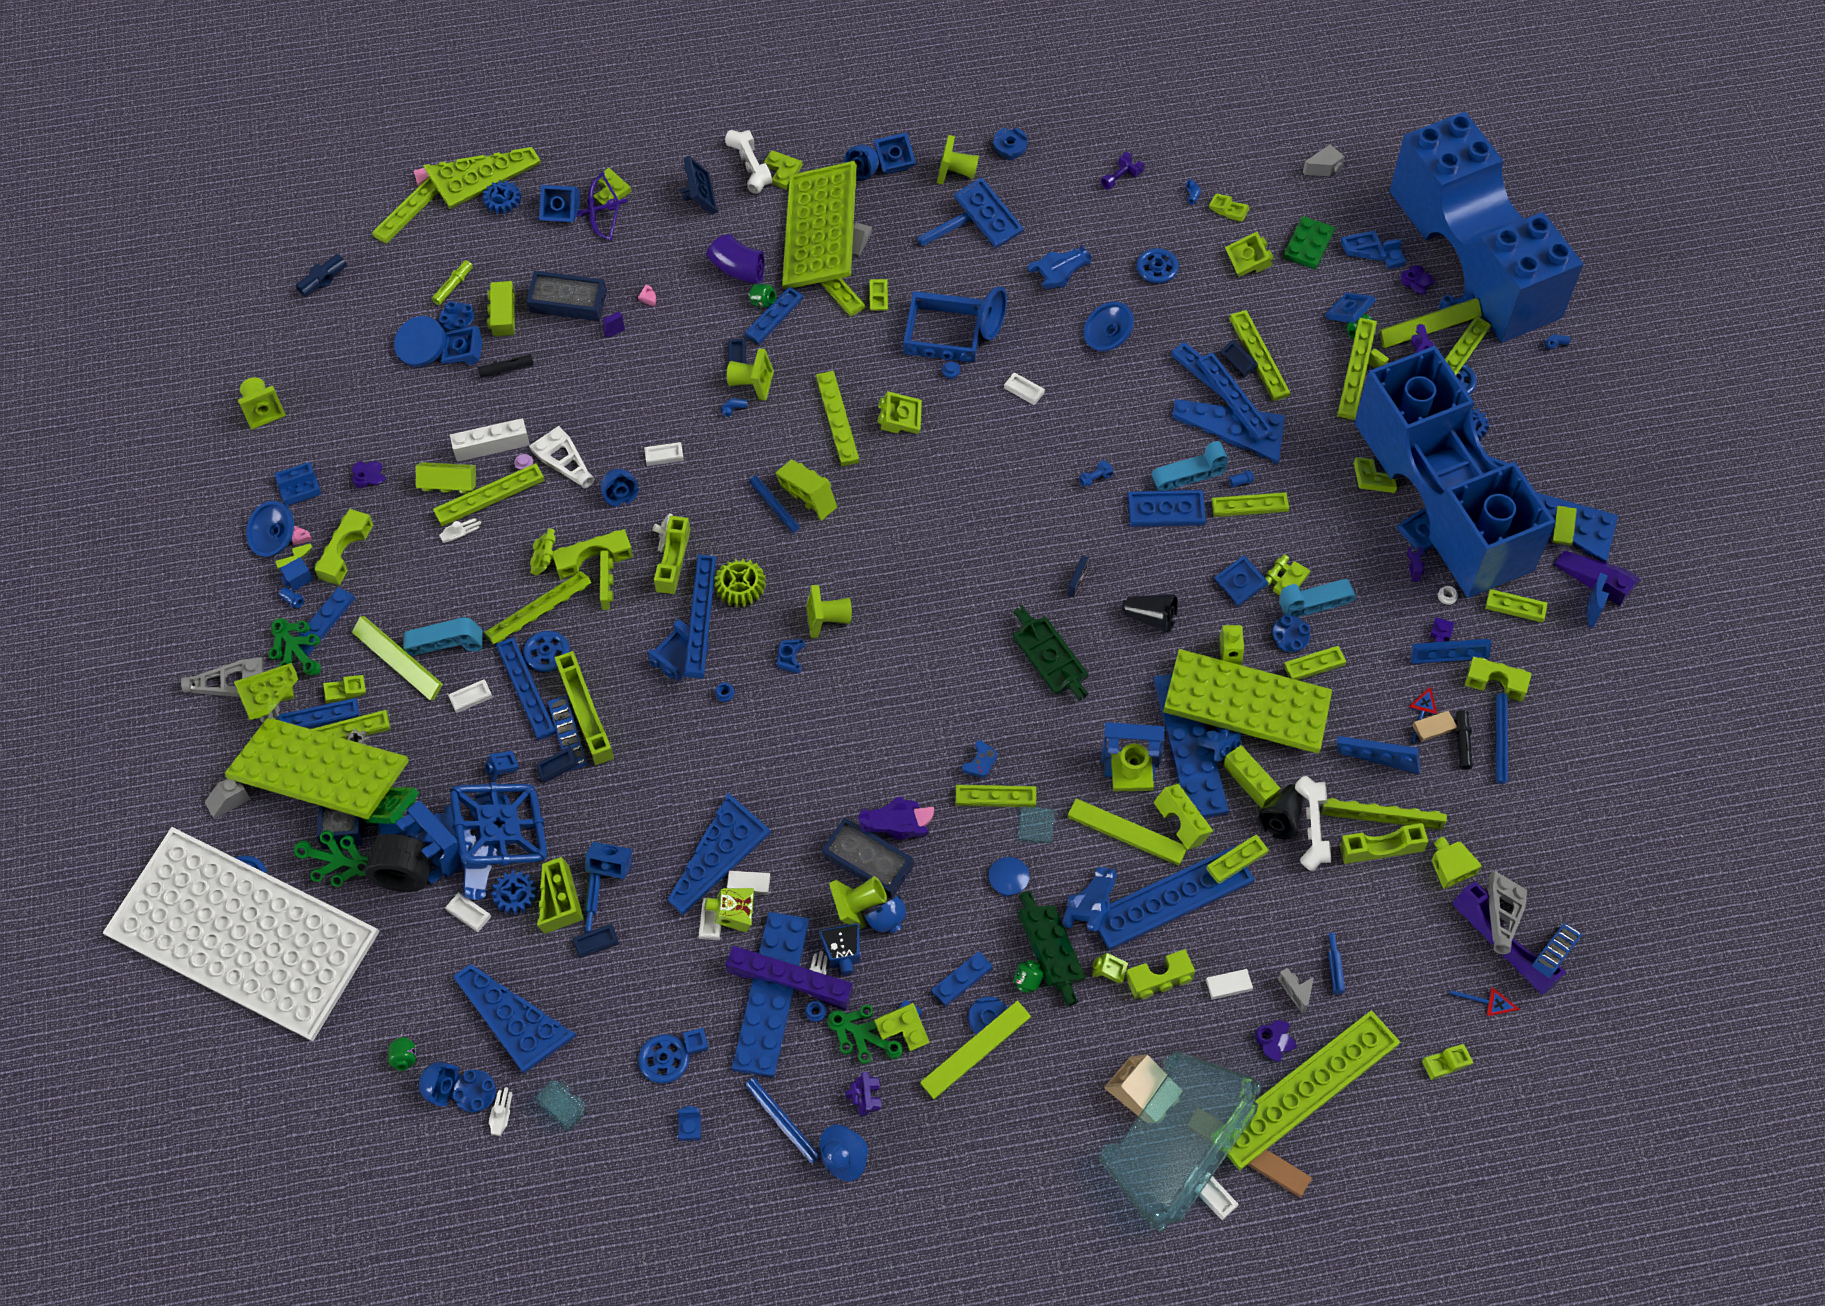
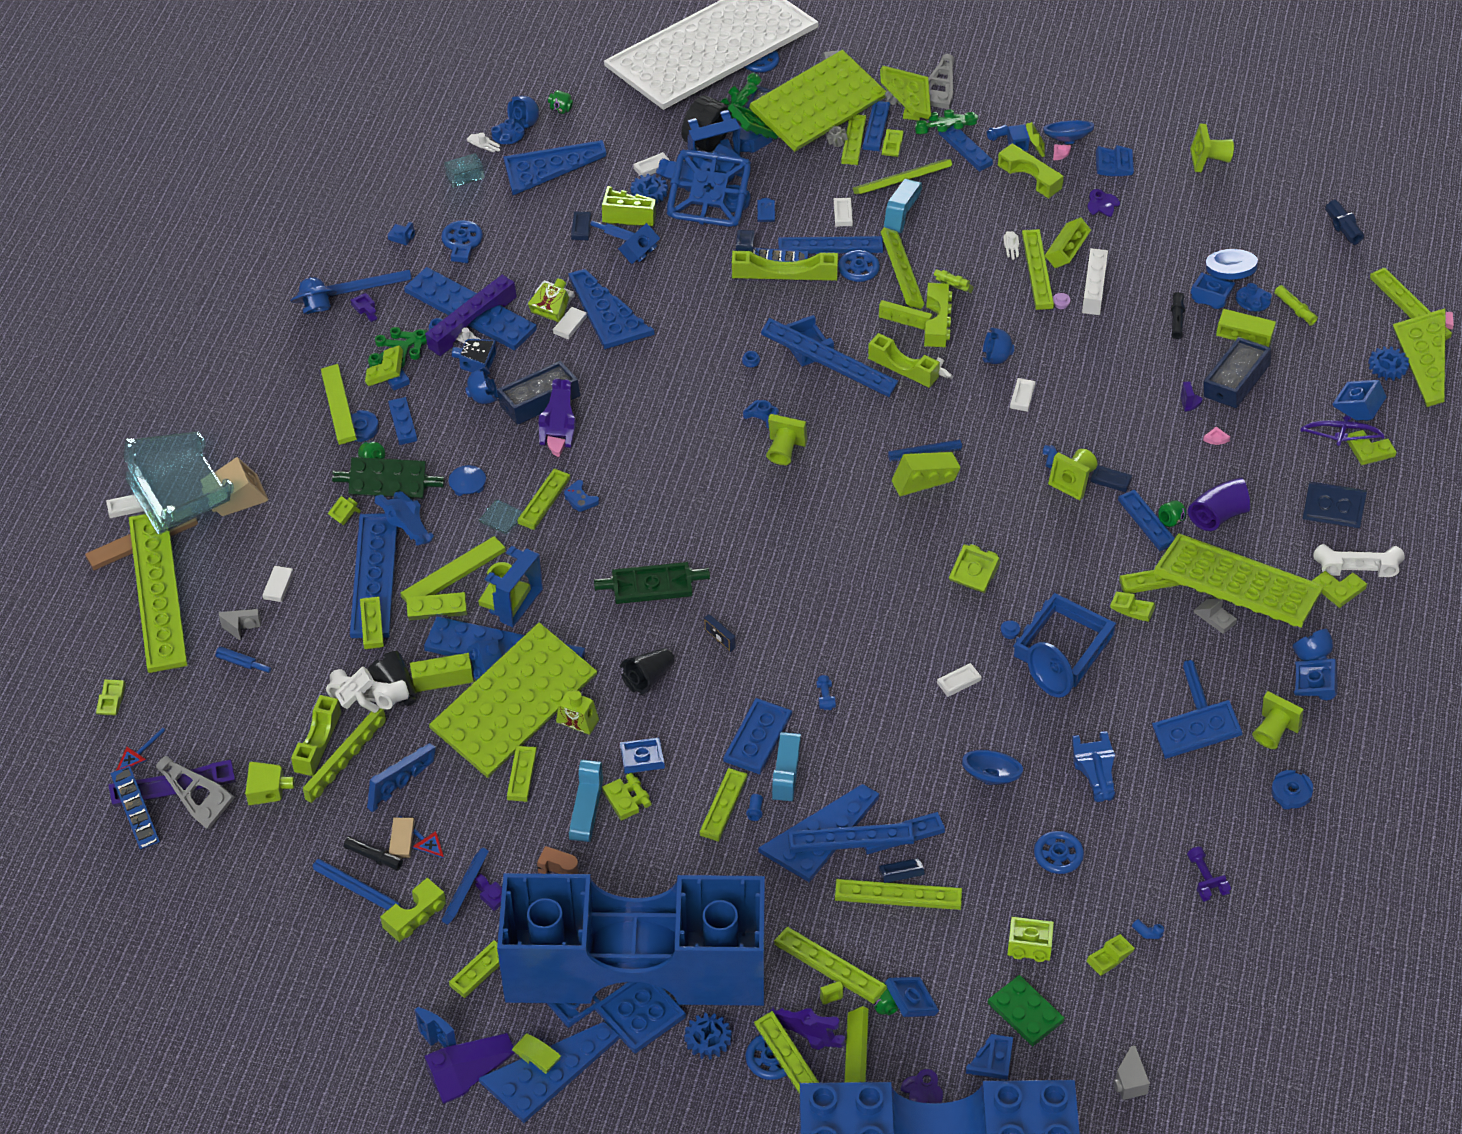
camera: 115 degrees right, 10 degrees down
white plate [529,426,594,488] -> none
lime gear [714,558,766,608] -> none
lime plate [816,371,859,467] -> none
lime plant [829,876,887,930] -> none
dark purple hips [845,1072,882,1117] -> none
lime arch [1126,949,1195,1000] -> none
dark purple plate [1255,1020,1297,1062] -> none
blue dish [1272,615,1311,652] -> none
blue bracket [1383,239,1406,270] -> none
none -> white plate [335,666,379,713]
none -> dark purple plate [350,293,377,322]
none -> nougat leg [537,846,579,874]

